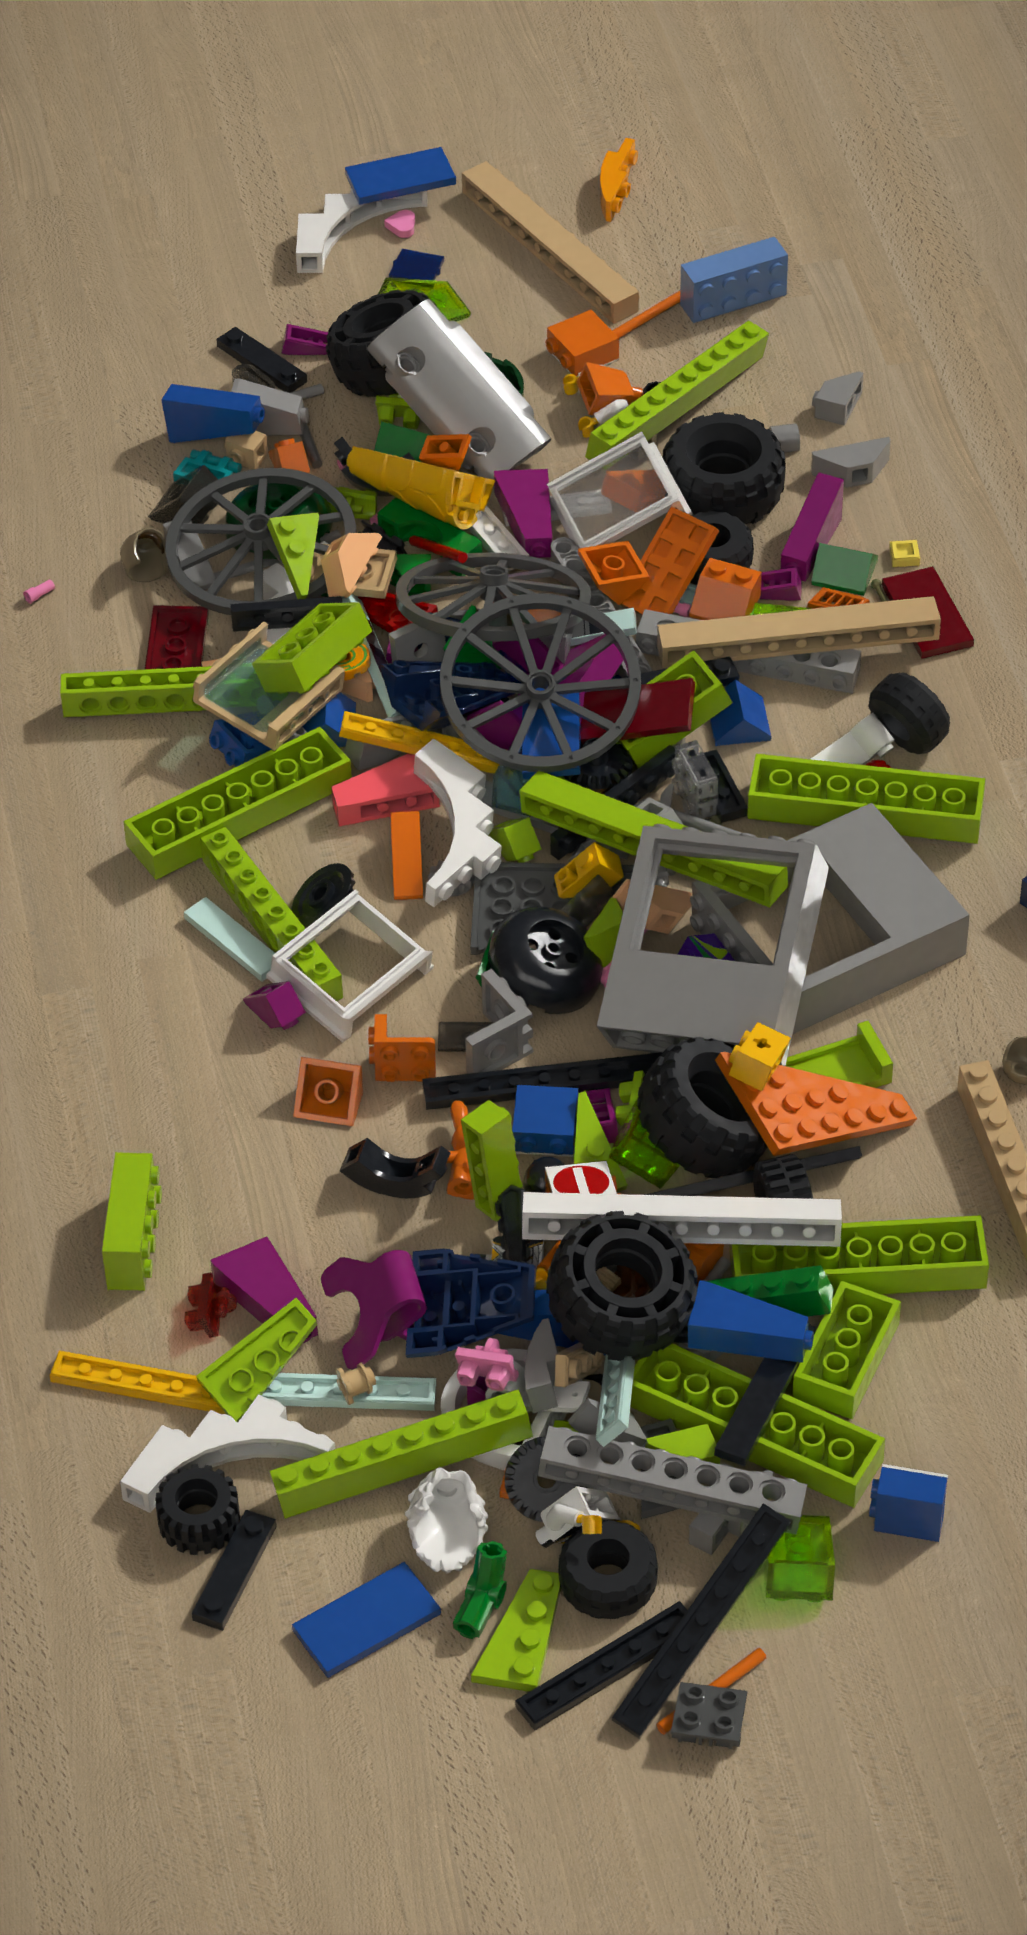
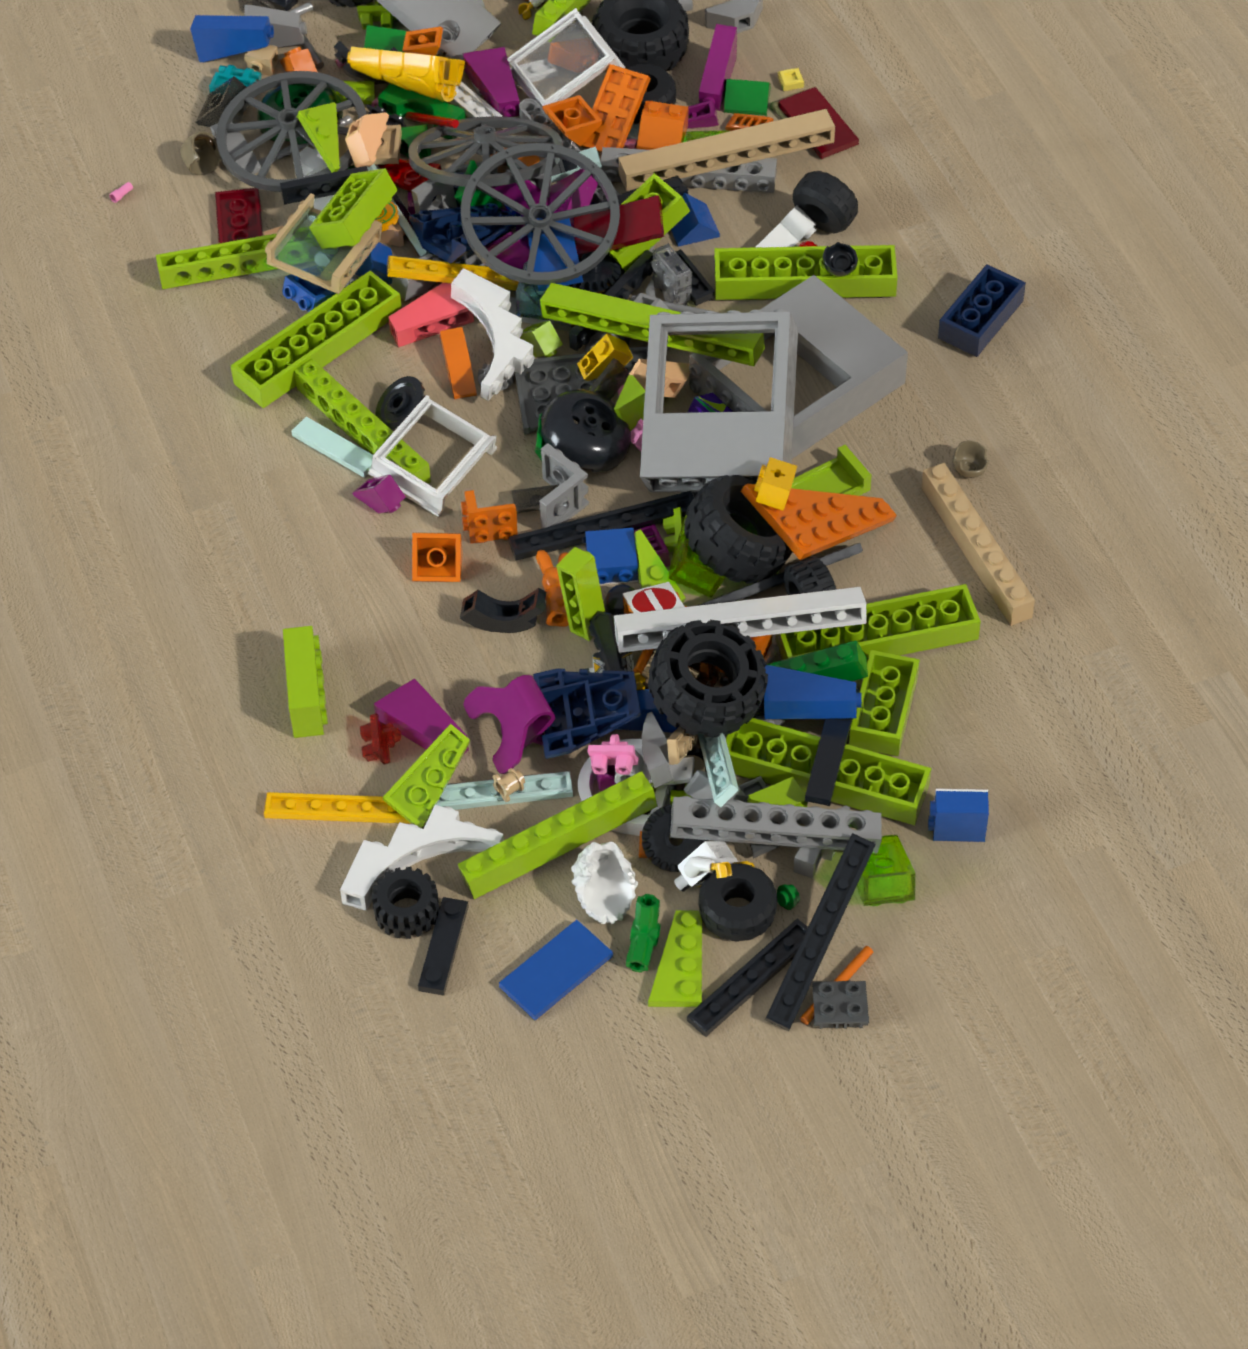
camera: 10 degrees left, 5 degrees up
none -> green plate [777,884,800,910]
none -> black hair [823,242,858,277]

